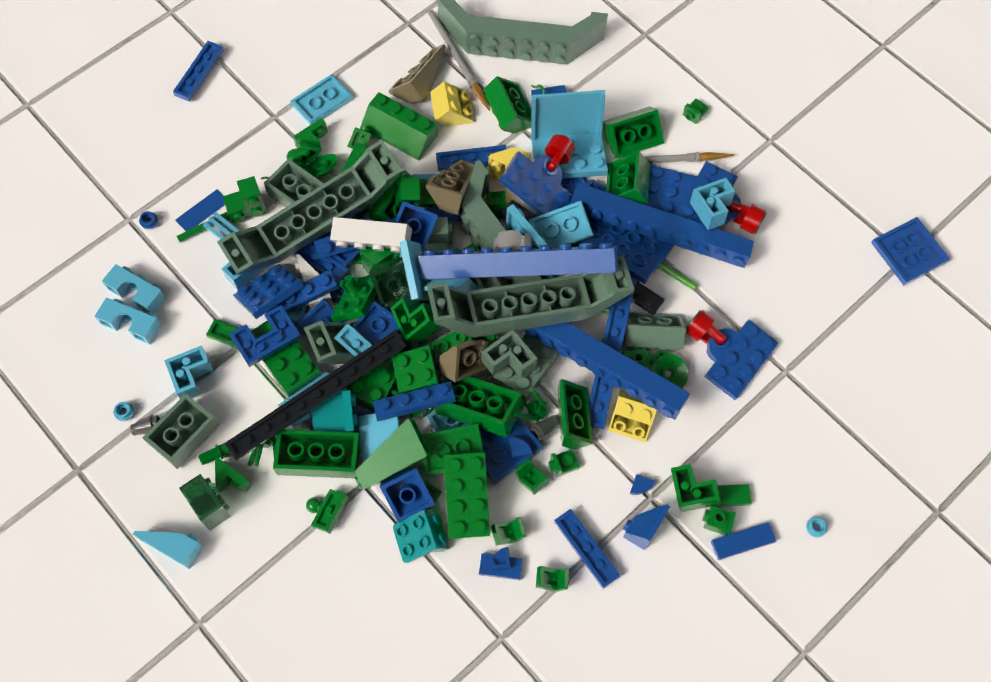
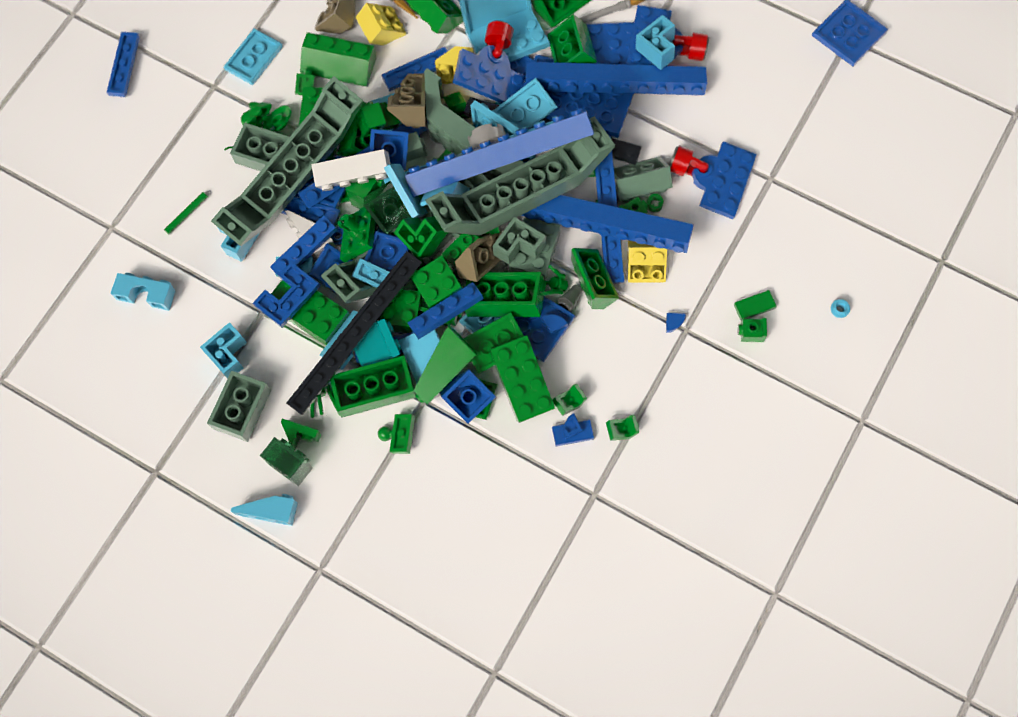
camera: 10 degrees left, 5 degrees up
medium azure arch [94,297,162,345] -> none
medium azure plate [113,402,134,421] -> none
dark grey cone [130,414,161,436] -> none
blue plate [139,211,158,229] -> none
blue sticker [175,189,225,231] -> none
green axle [198,443,230,465] -> none
medium azure tile [203,212,240,239] -> none
green tile [206,319,238,349] -> none
green brick [222,176,267,223] -> none
blue plate [233,264,304,319] -> none
green slope [293,118,328,149] -> none
teal bracket [393,509,450,563] -> none
green bracket [515,459,549,495] -> none
green bracket [548,449,580,477] -> none
blue plate [554,509,620,589] -> none
blue slope [623,504,671,550] -> none
green dish [651,354,689,388] -> none
bright green bar [658,262,698,291] -> none
green brick [671,464,722,512] -> none
blue tile [710,522,776,561] -> none

